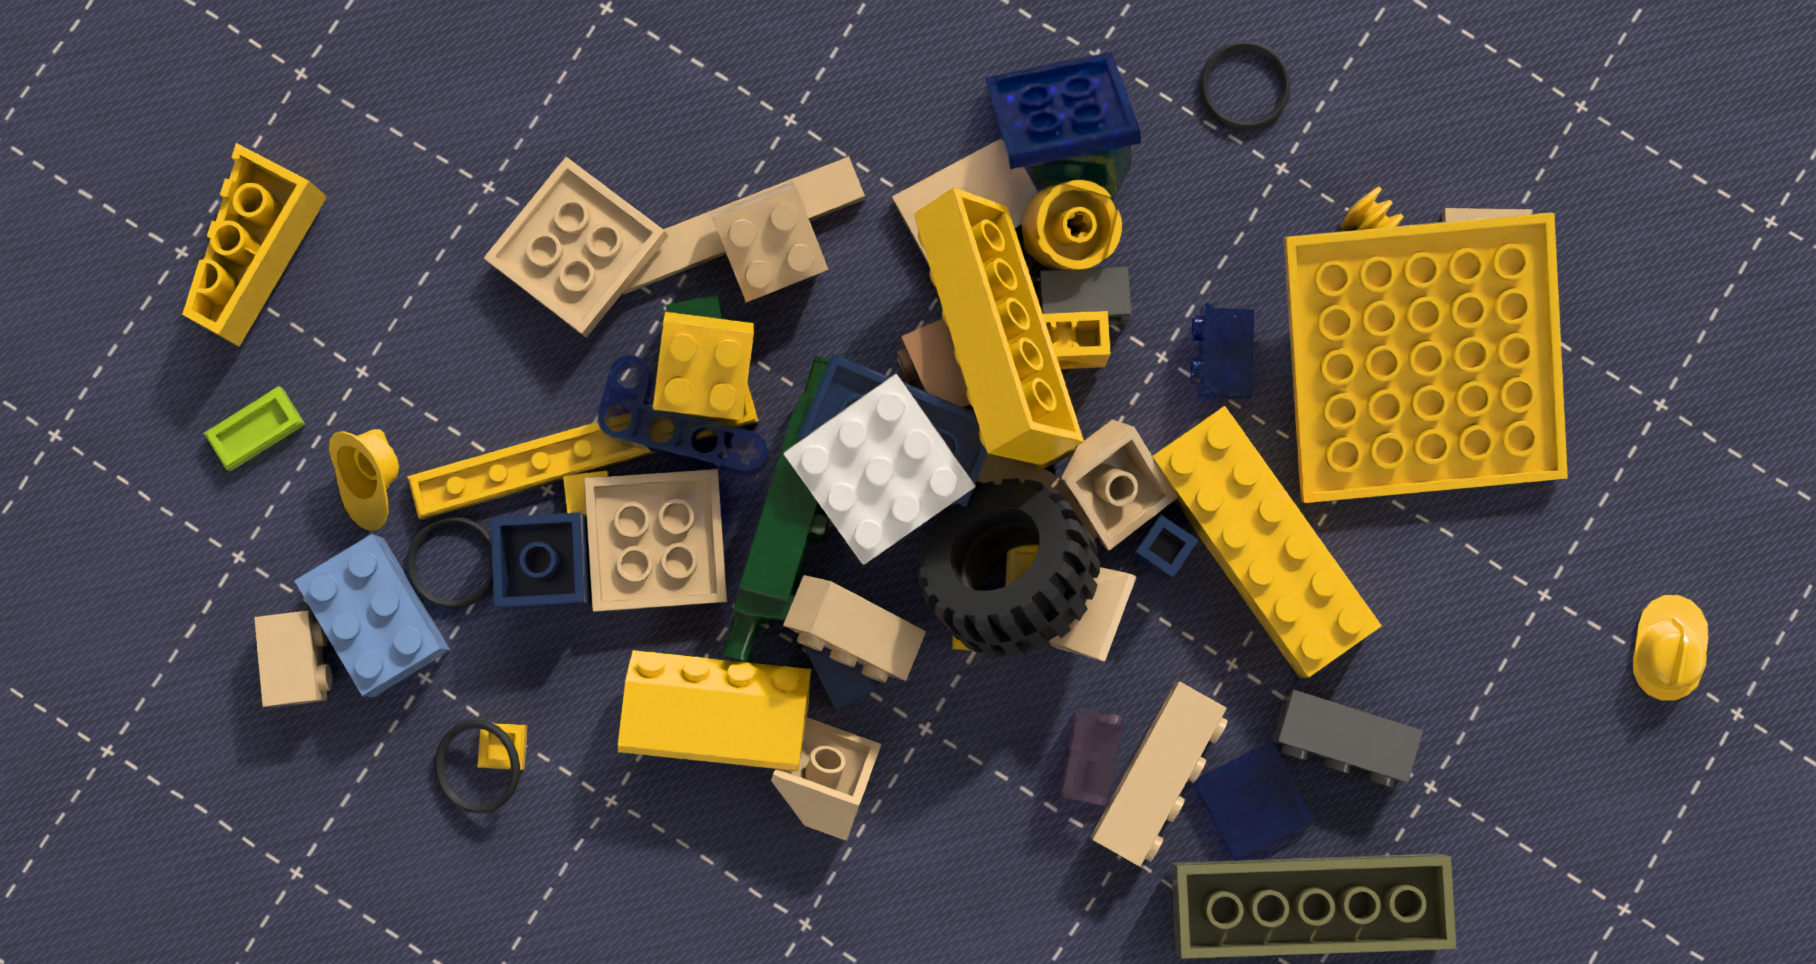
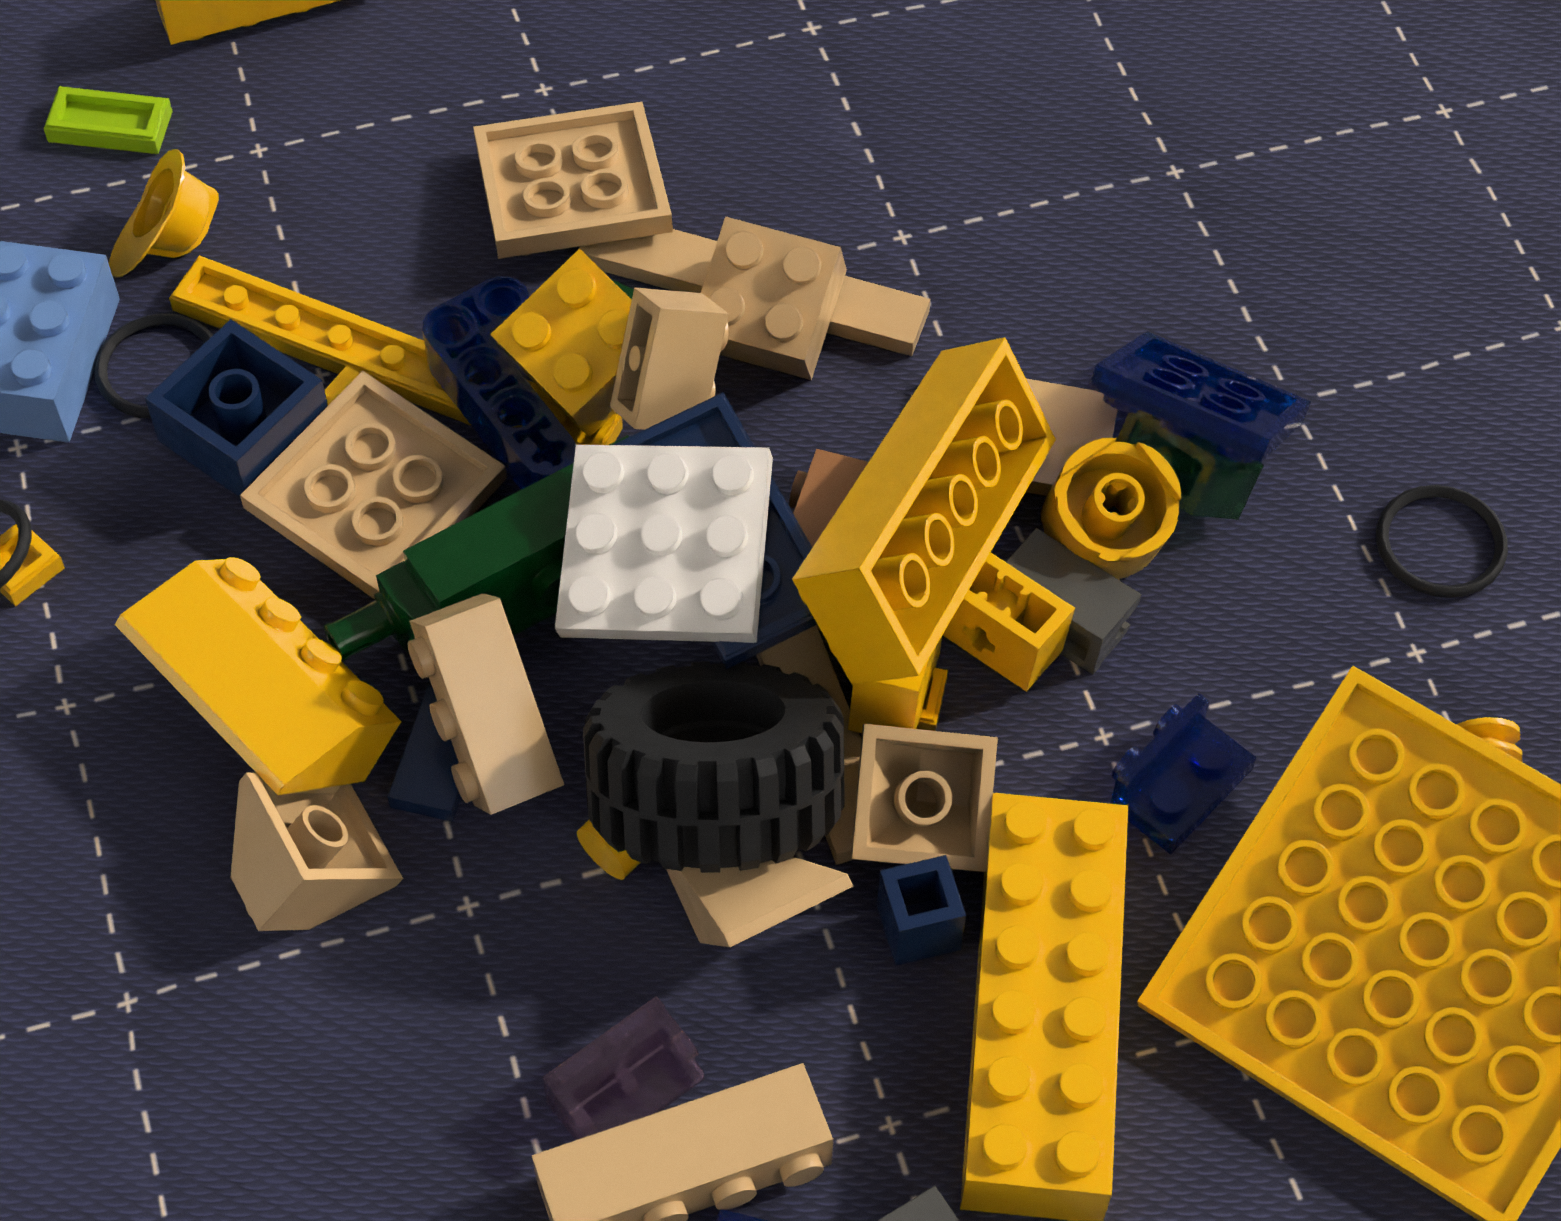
camera: 40 degrees right, 25 degrees down
none -> tan brick [610,287,729,430]

